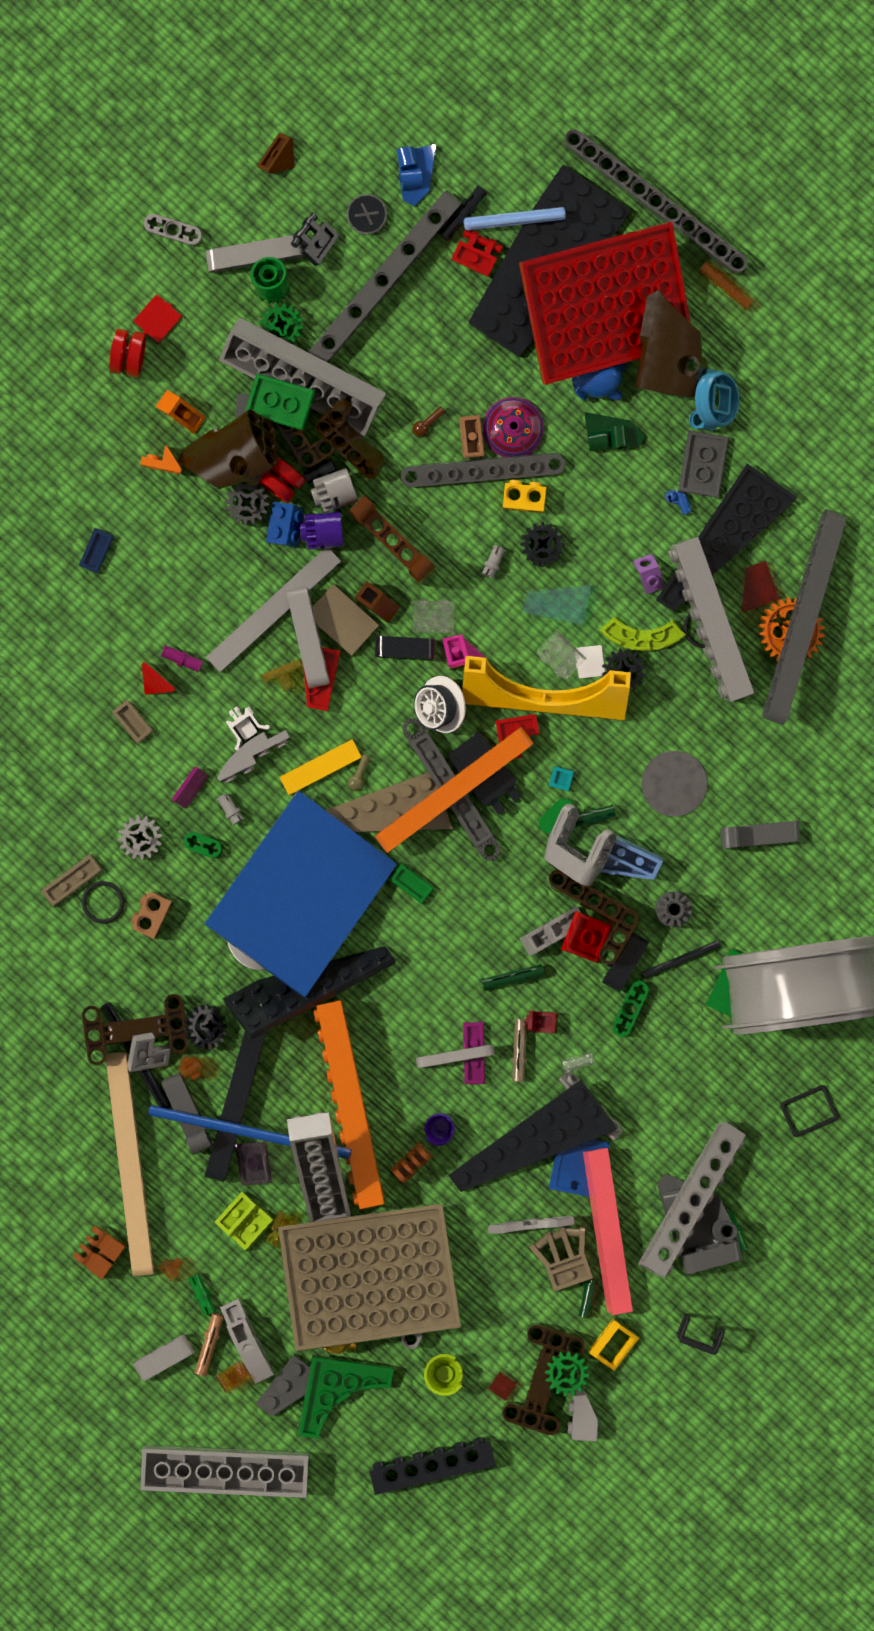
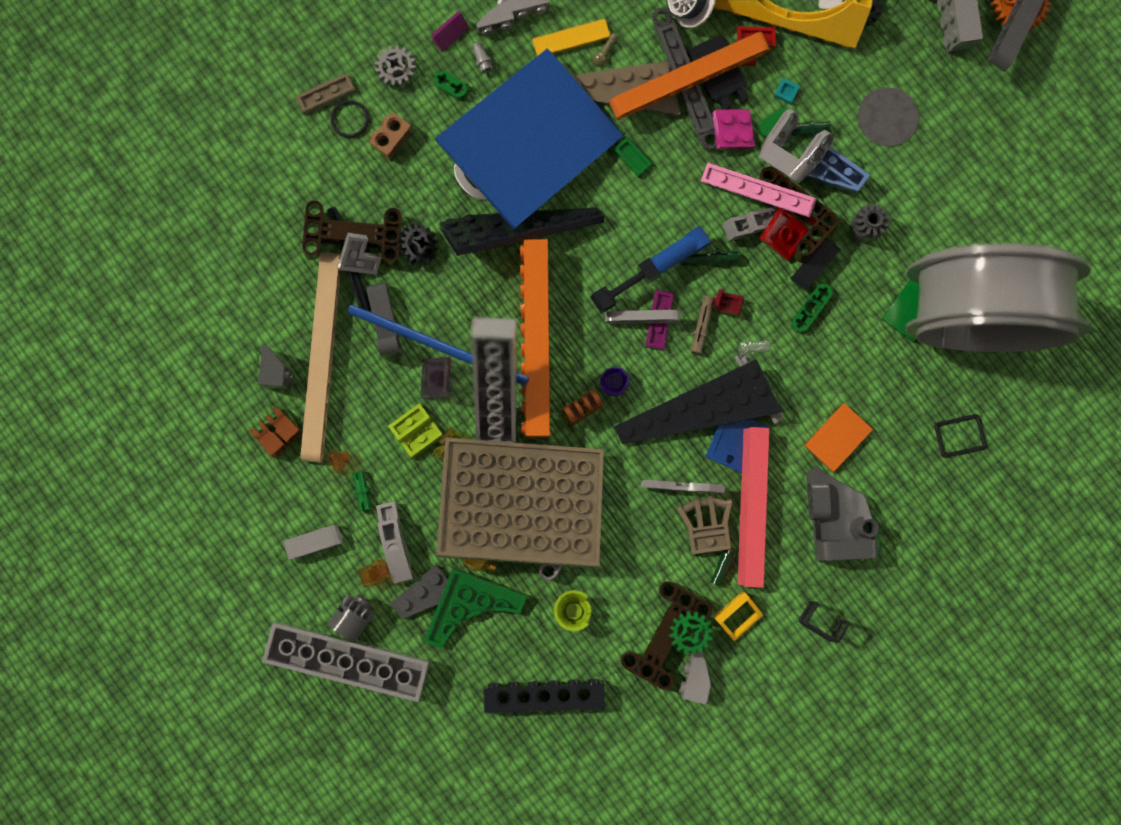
camera: 15 degrees right, 5 degrees down
clear orange gear [178,1055,203,1081] -> none
medium nougat pin [194,1313,224,1376] -> none
black beam [204,1031,266,1183] -> none
clear red tile [488,1371,517,1400] -> none
light grey brick [638,1122,746,1278] -> none
black piece [642,940,721,979] -> none
dark grey beam [719,820,801,849] -> none
none -> dark grey slope [259,345,294,390]
none -> dark grey gear [327,594,376,642]
none -> piece [590,226,711,314]
none -> bright pink tile [701,163,816,217]
none -> dark pink plate [712,110,755,149]
none -> orange tile [804,403,873,472]

